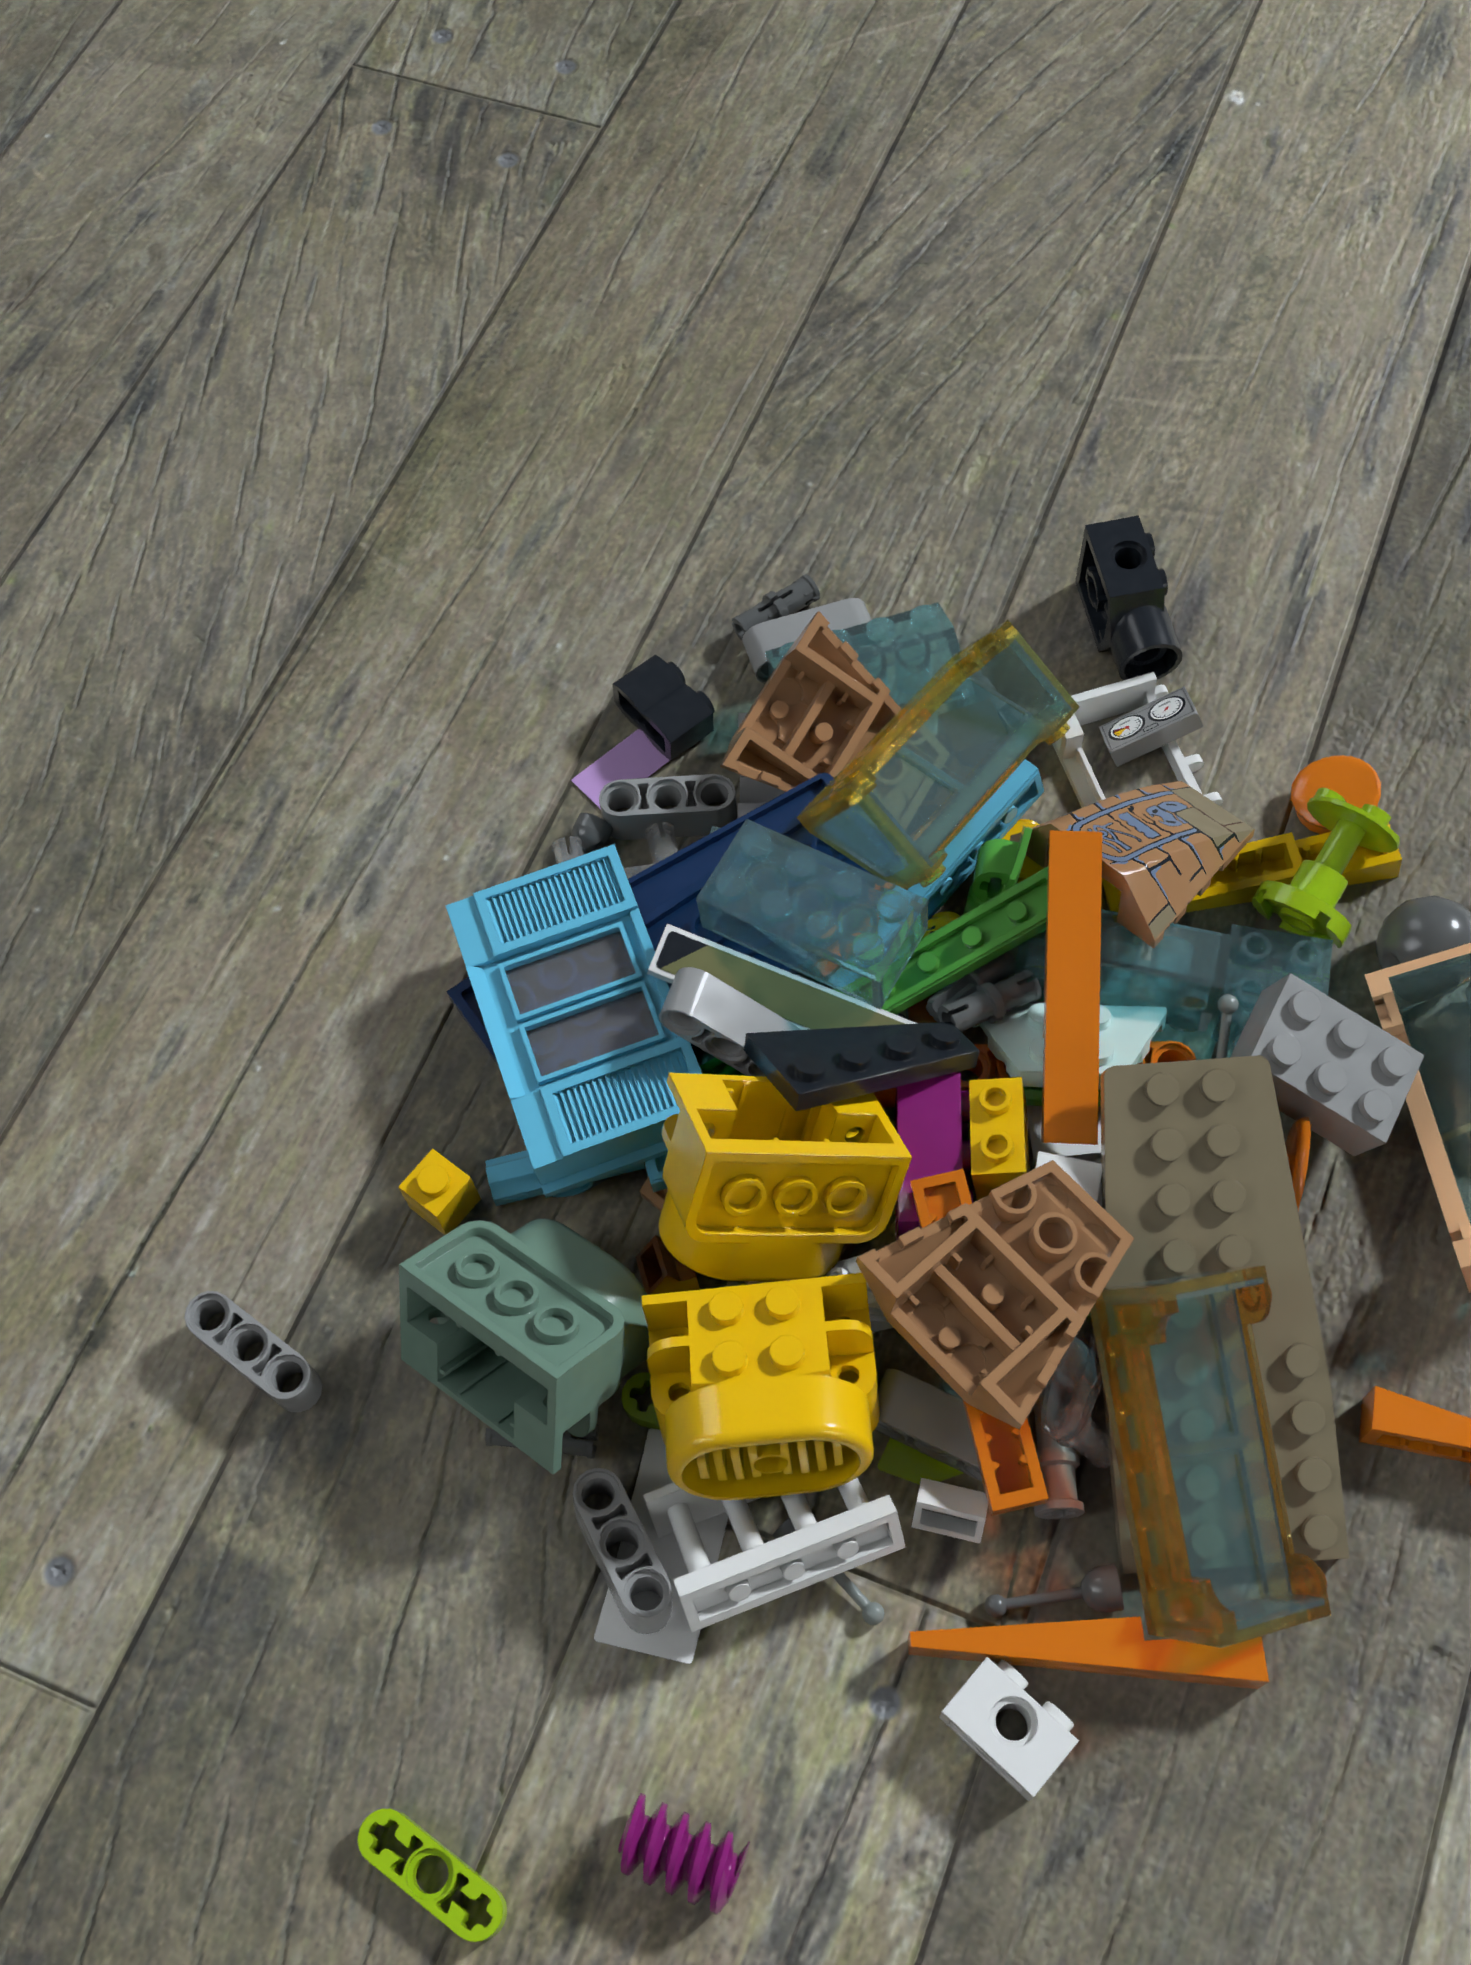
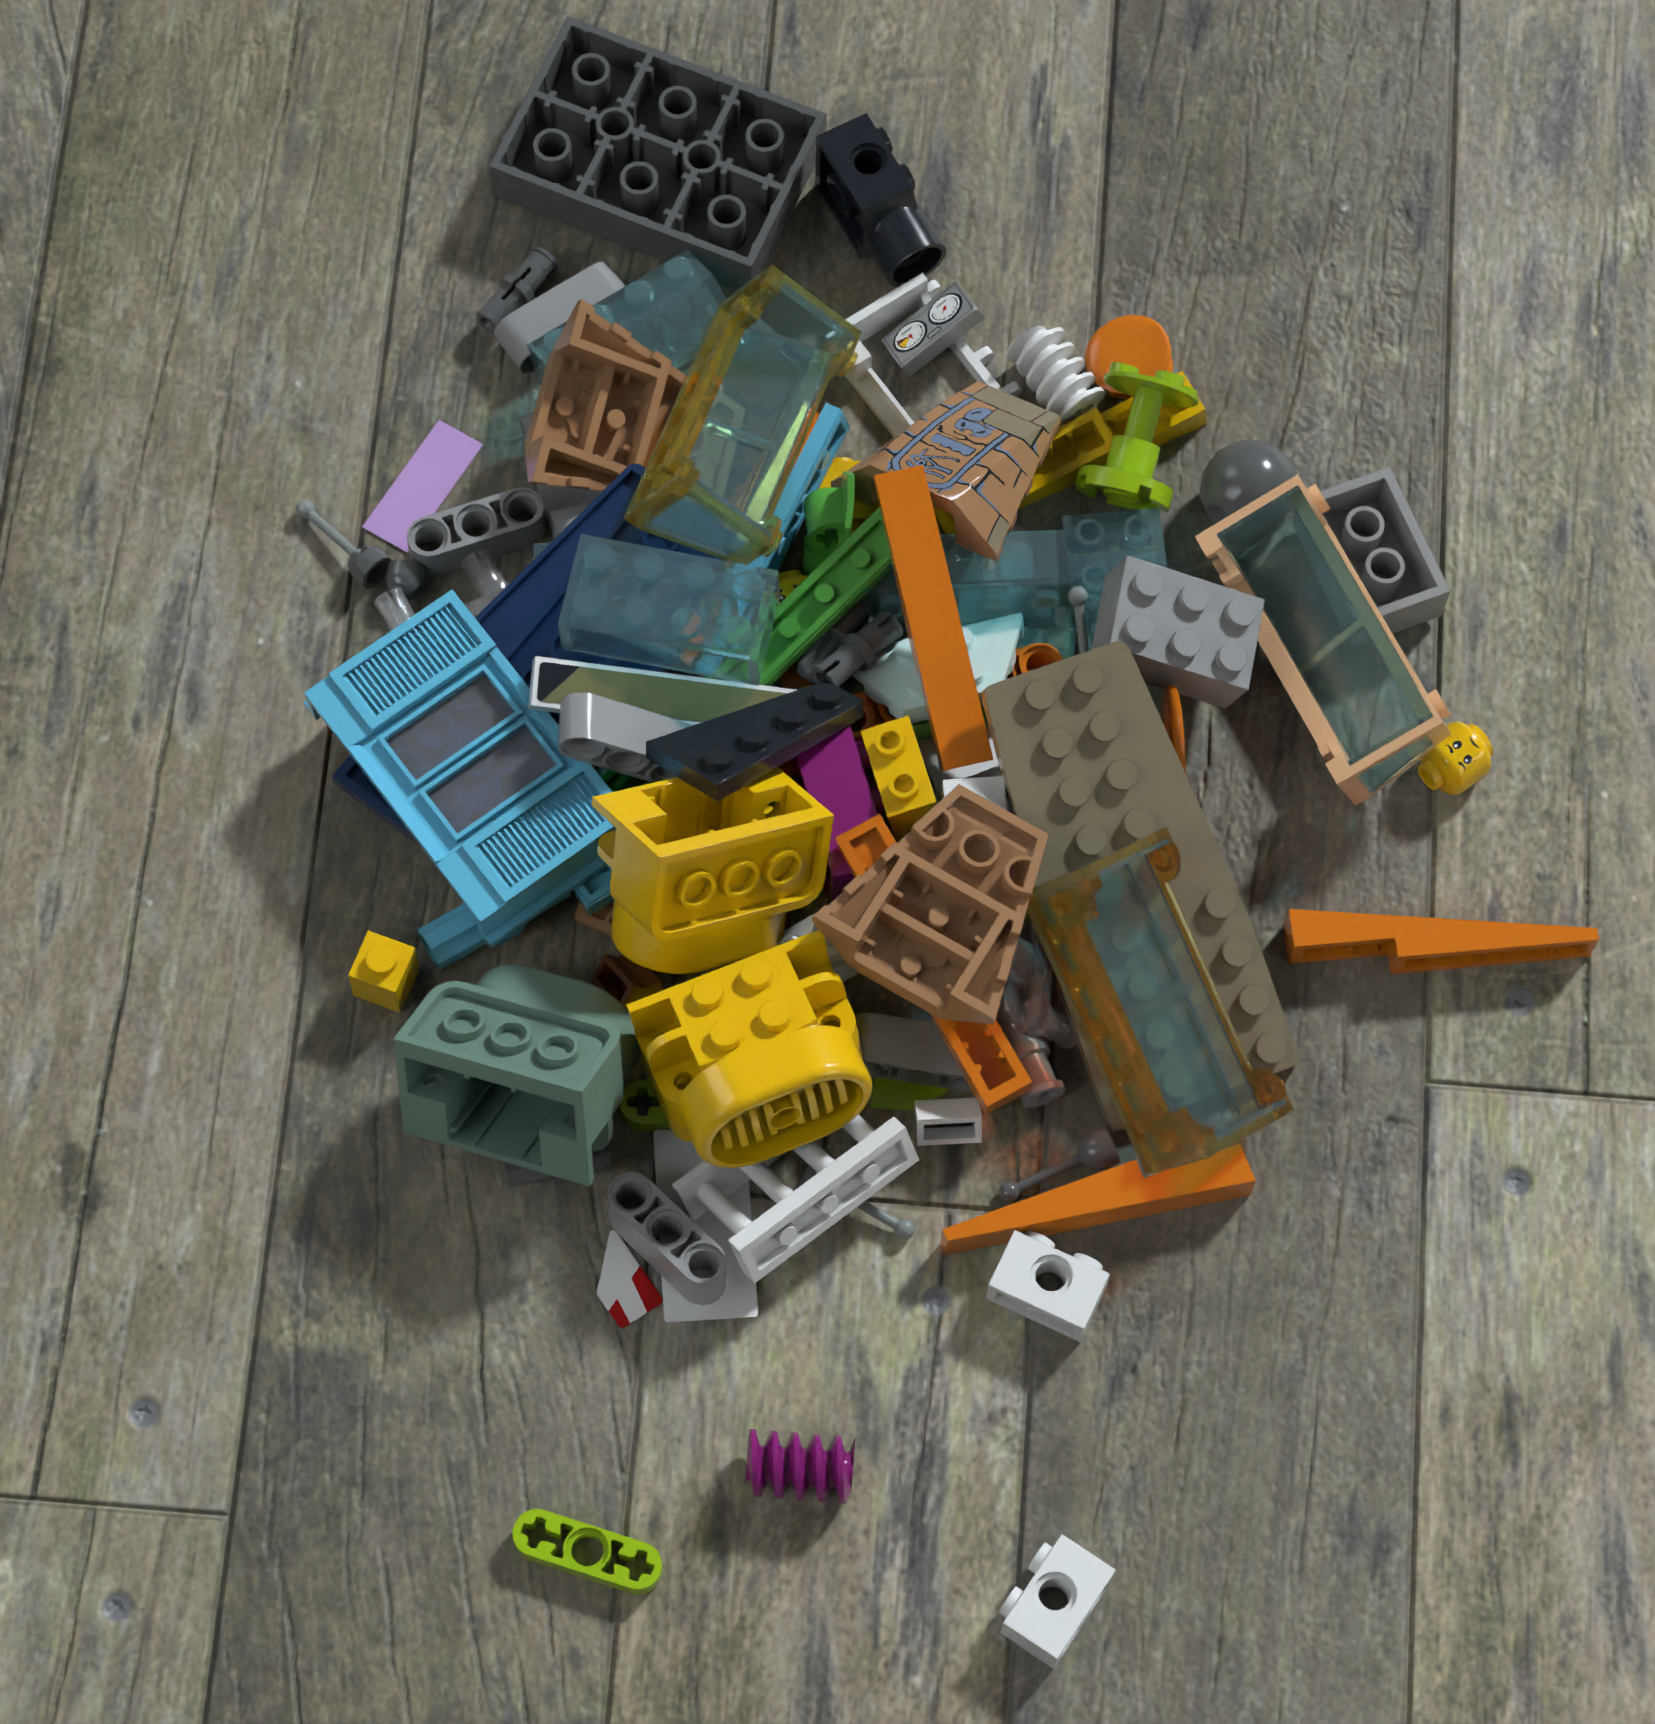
camera: 25 degrees left, 5 degrees up
light grey beam [184,1291,322,1412] -> none
black brick [612,655,715,761] -> none
none -> hinge [295,500,392,589]
none -> dark grey brick [489,16,827,295]
none -> white sticker [597,1230,663,1328]
none -> white piece [1007,326,1106,427]

